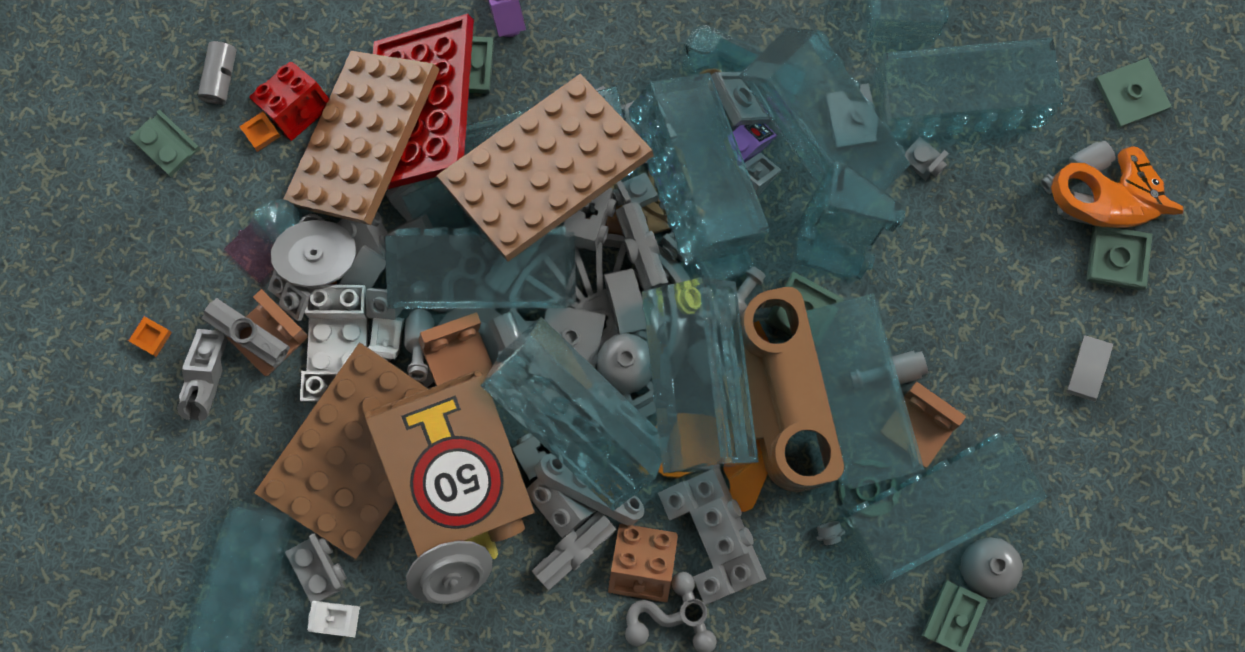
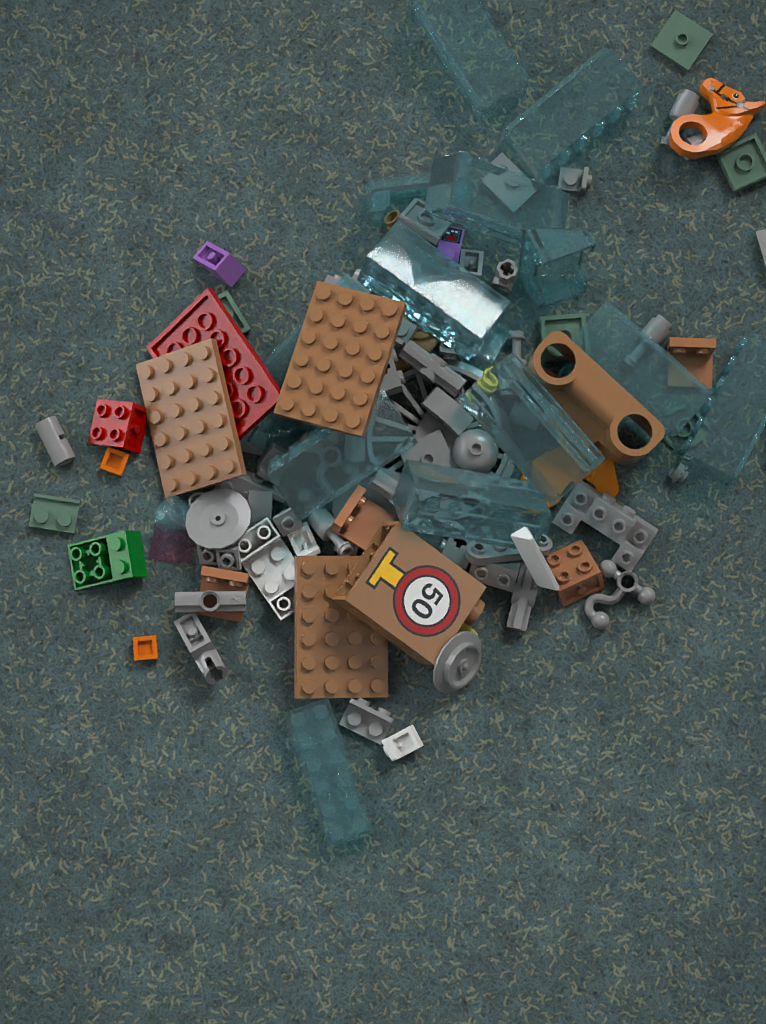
camera: 35 degrees left, 5 degrees up
none -> green slope [67,530,148,591]
none -> light grey piece [492,259,519,295]
none -> white slope [511,527,560,591]

